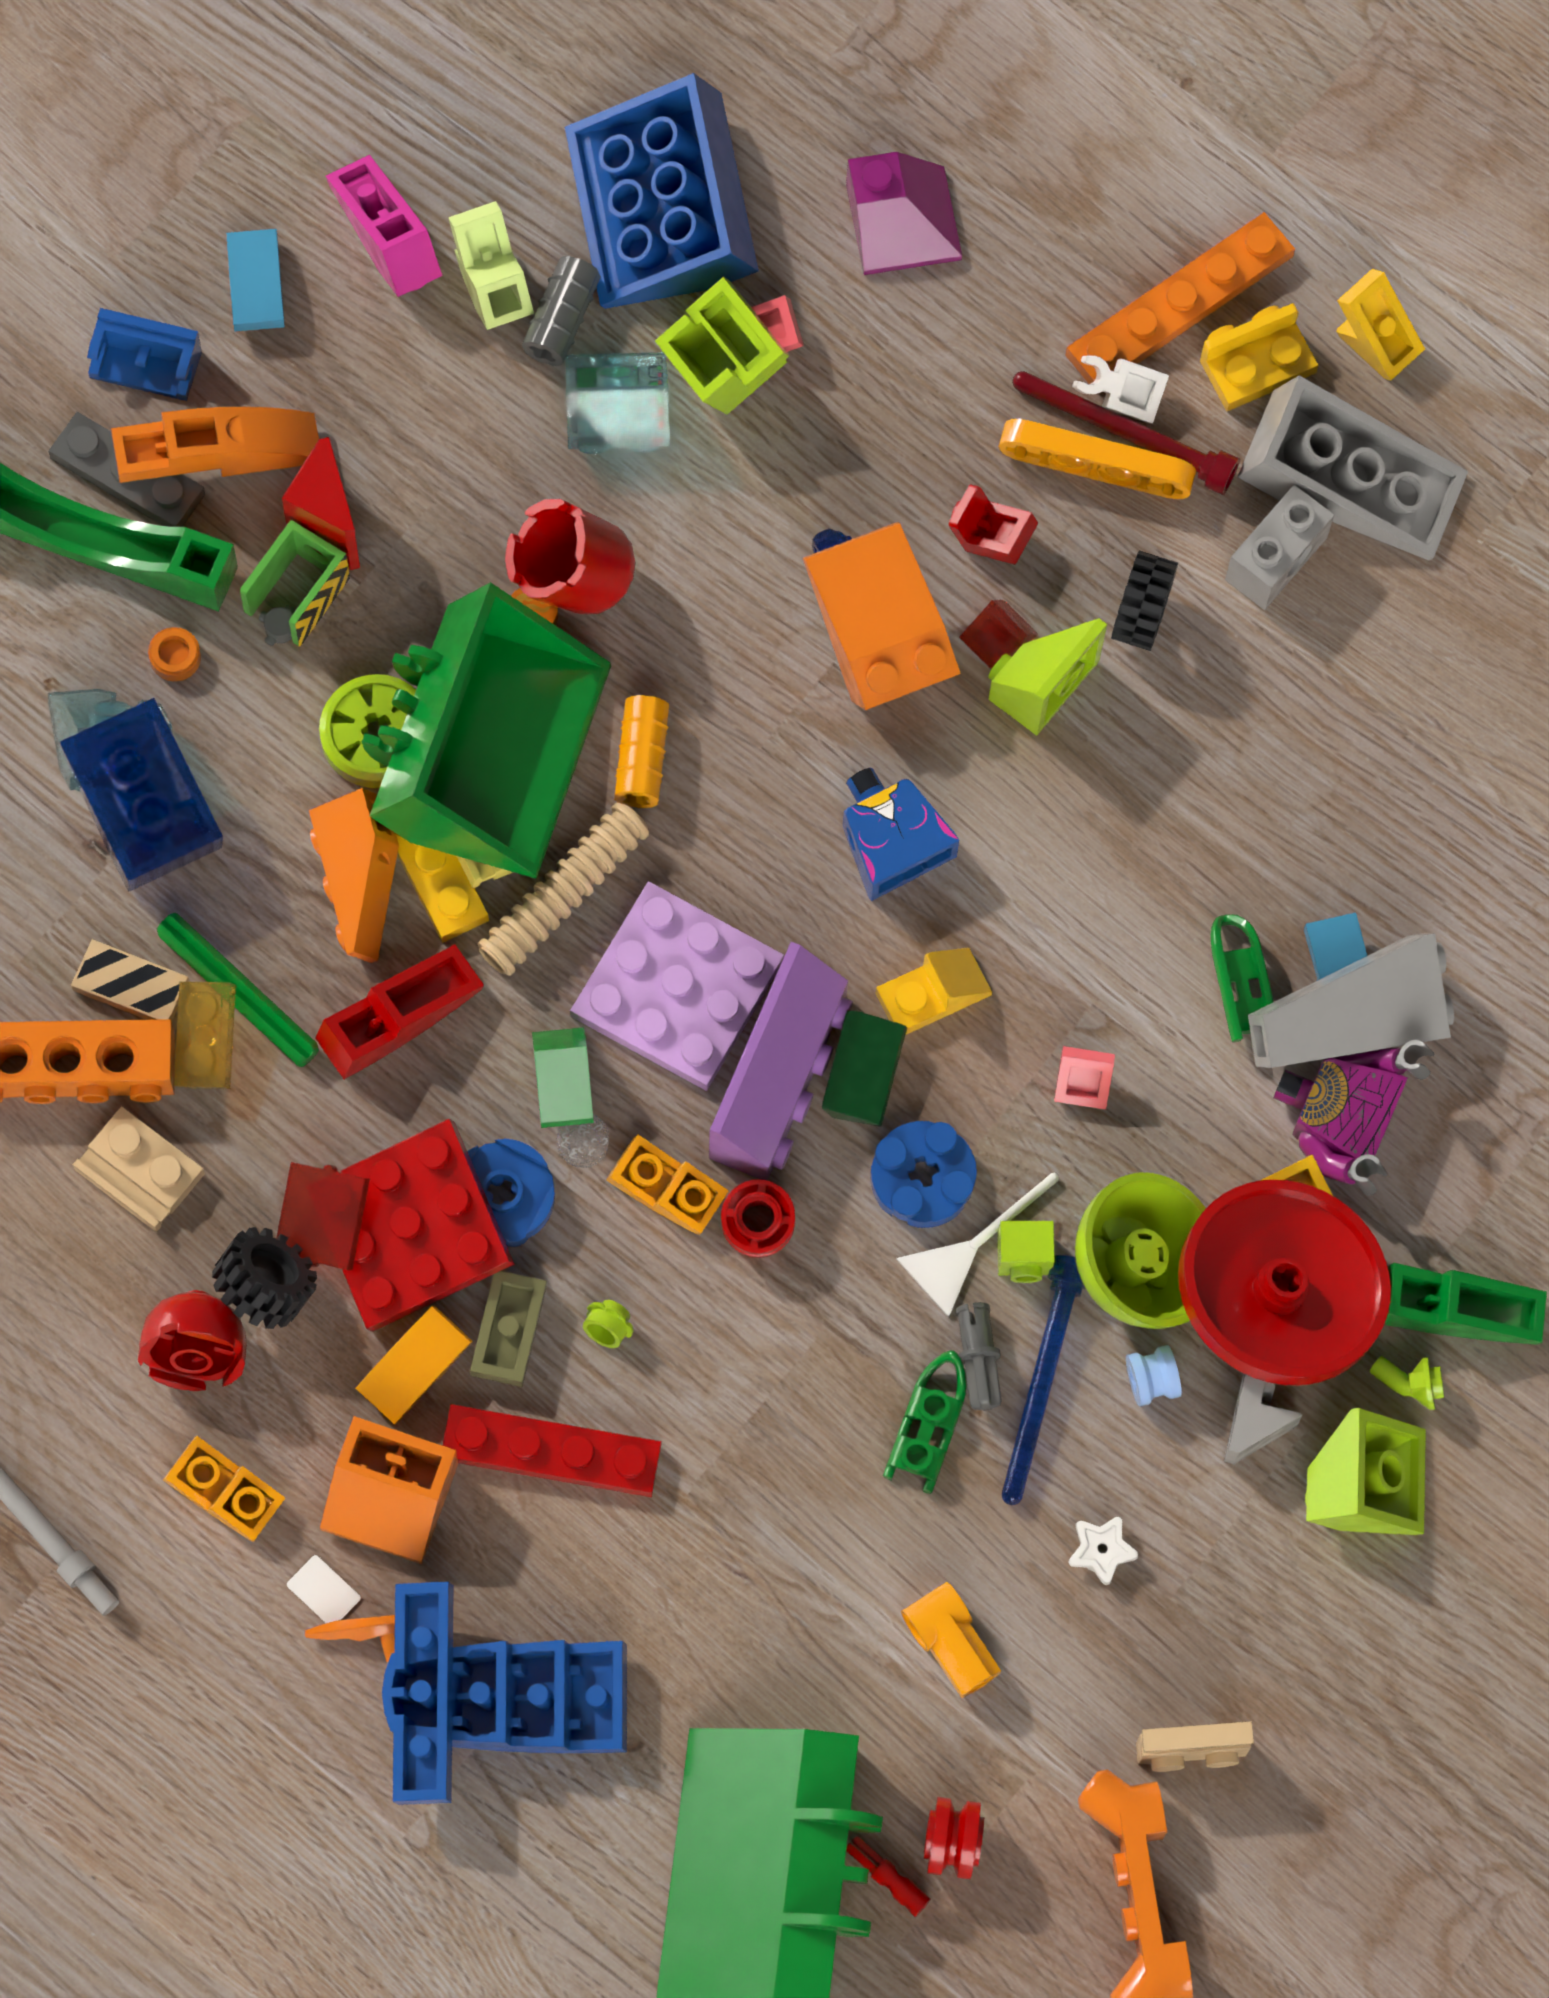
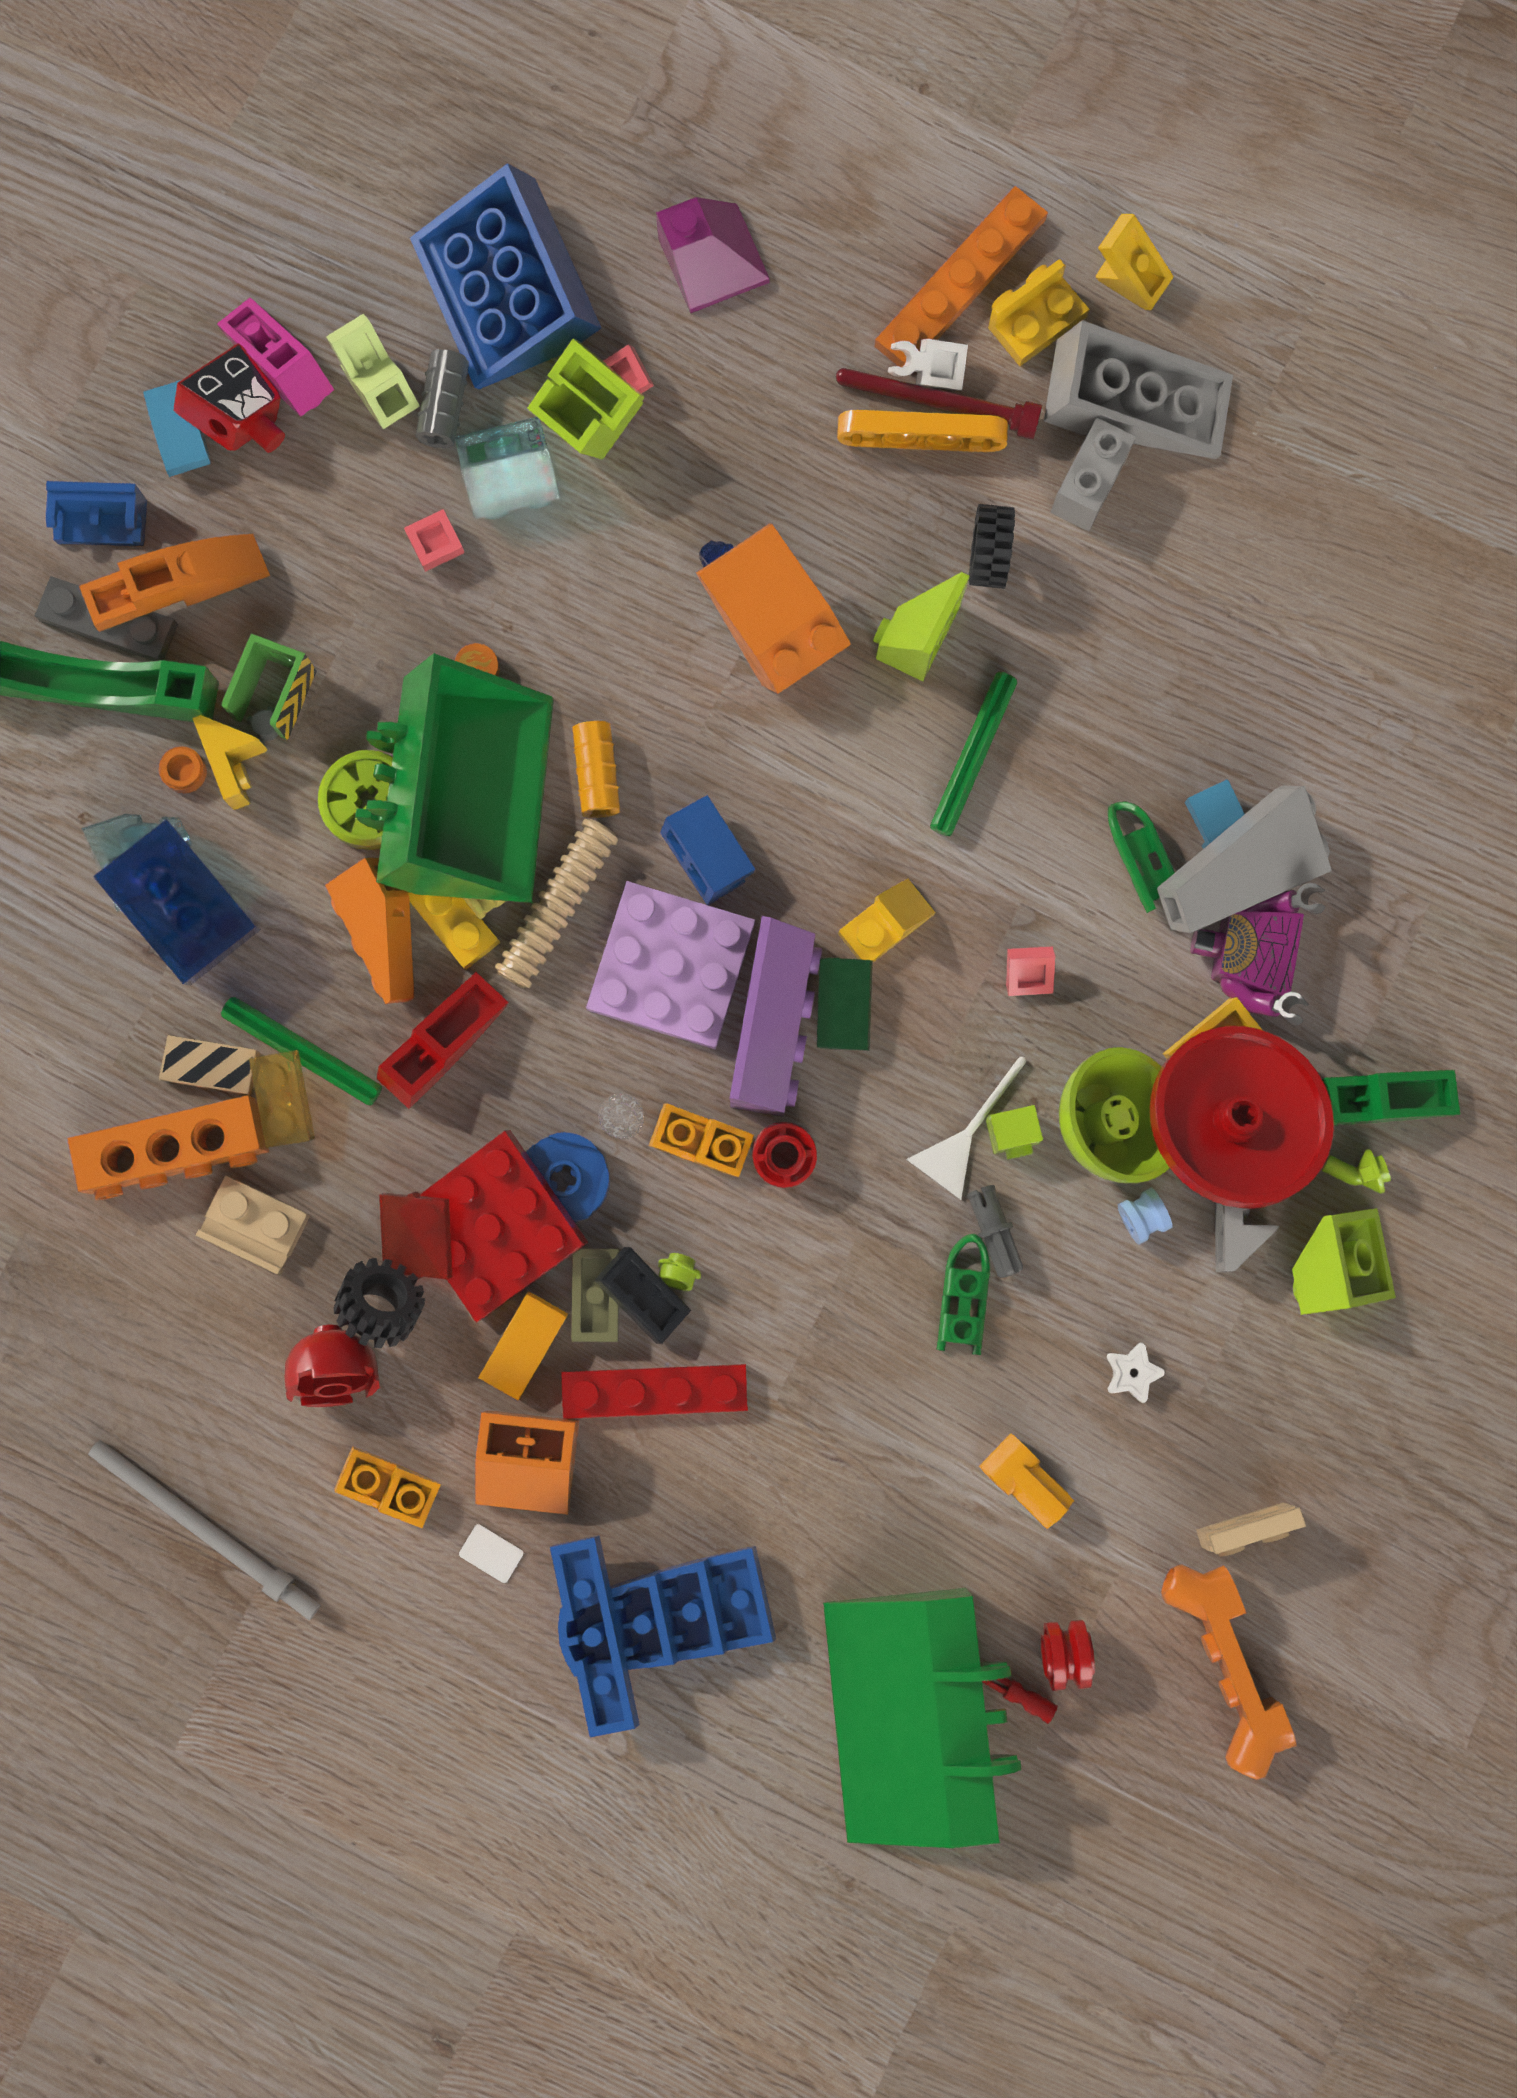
camera: 10 degrees left, 10 degrees up
red slope [282,437,360,570] -> none
orange bar [305,1615,395,1662] -> none
red cylinder [505,499,636,614] -> none
slope [532,1027,594,1128] -> none
blue torso [843,767,960,901] -> none
blue plate [870,1121,977,1228] -> none
red bracket [949,484,1038,565] -> none
clear red slope [959,600,1038,670] -> none
clear blue piece [1001,1255,1086,1506] -> none
none -> torso [173,343,285,453]
none -> yellow slope [192,715,268,810]
none -> coral plate [404,509,465,572]
none -> black plate [594,1247,691,1344]
none -> blue hinge [660,795,755,906]
none -> green axle [930,671,1017,836]

